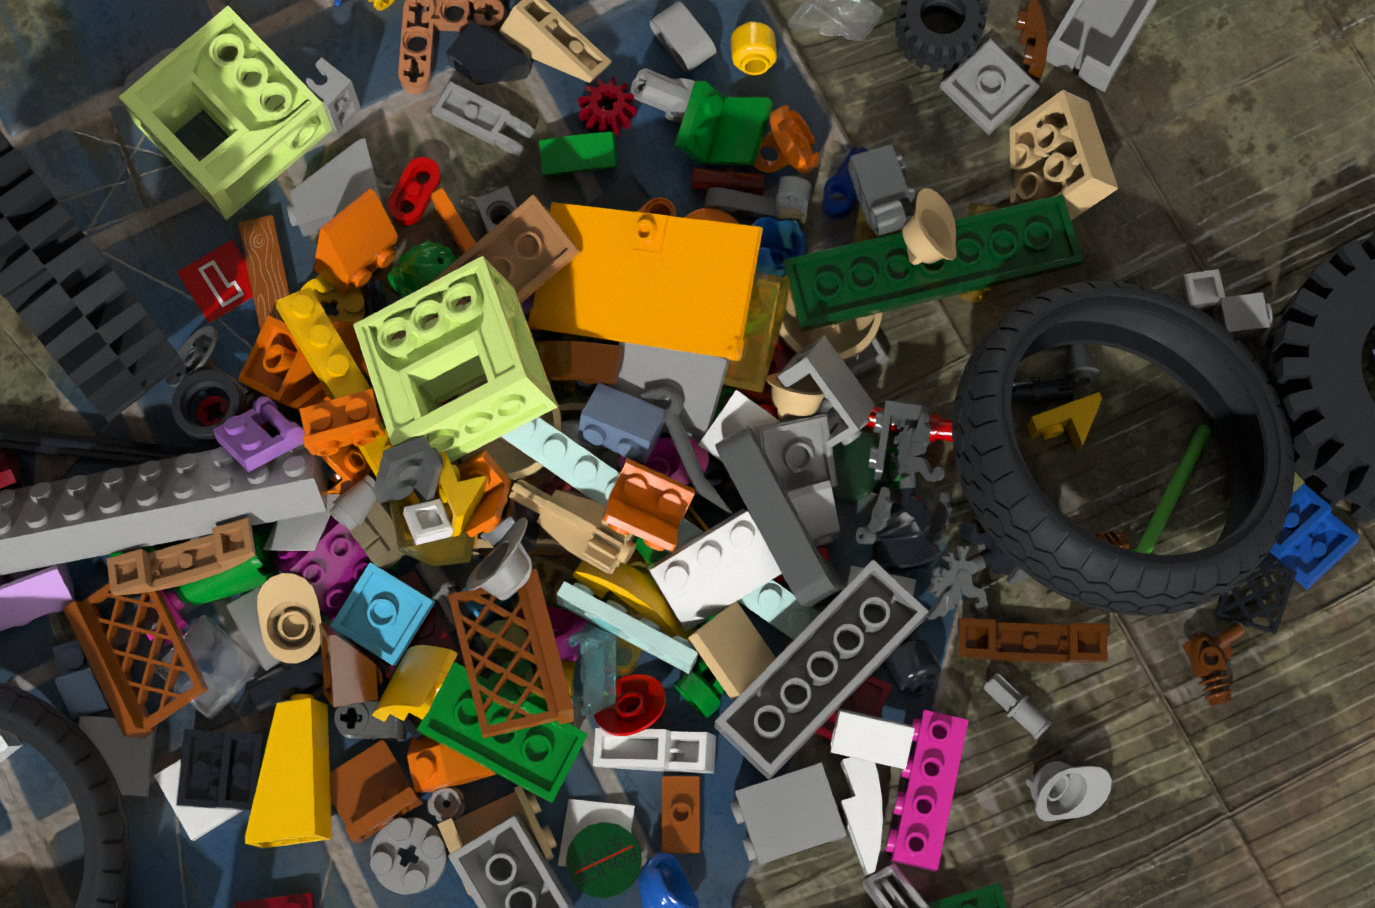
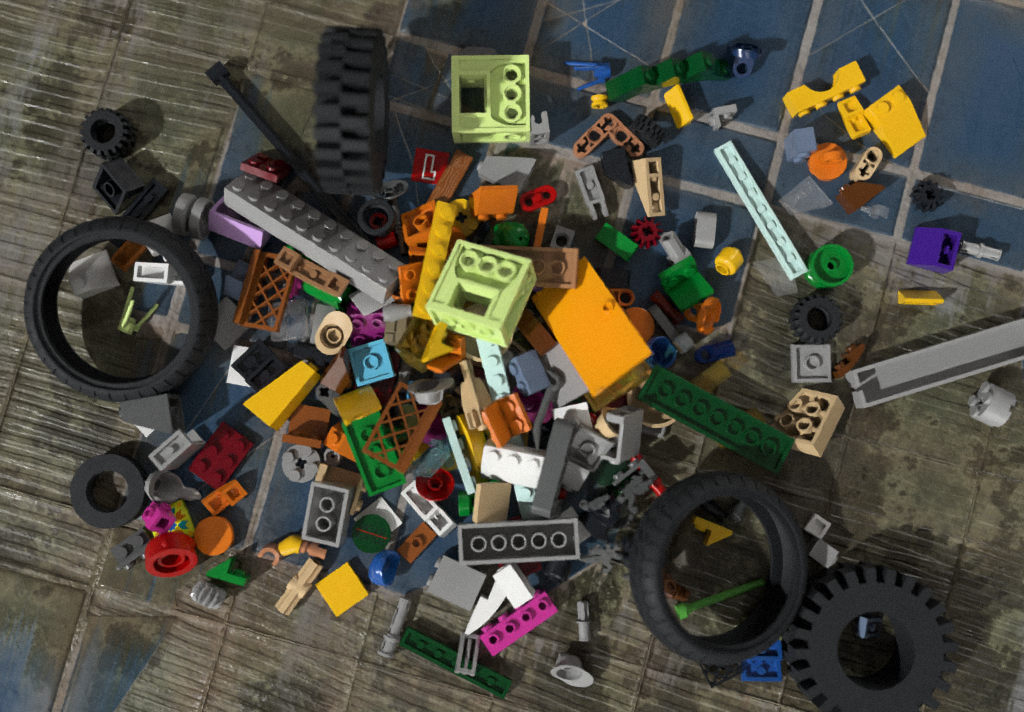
camera: 45 degrees right, 10 degrees up
medium lavender plate [213,397,305,472] -> none
orange bracket [299,389,385,456] -> none
dark grey bracket [373,436,443,504] -> none
white tile [403,498,453,545] -> none
dark grey hinge [848,144,917,236] -> none
tan piece [902,188,956,265] -> none
reddish brown slope [958,618,1108,663] -> none
reddish brown piece [1182,622,1245,707] -> none

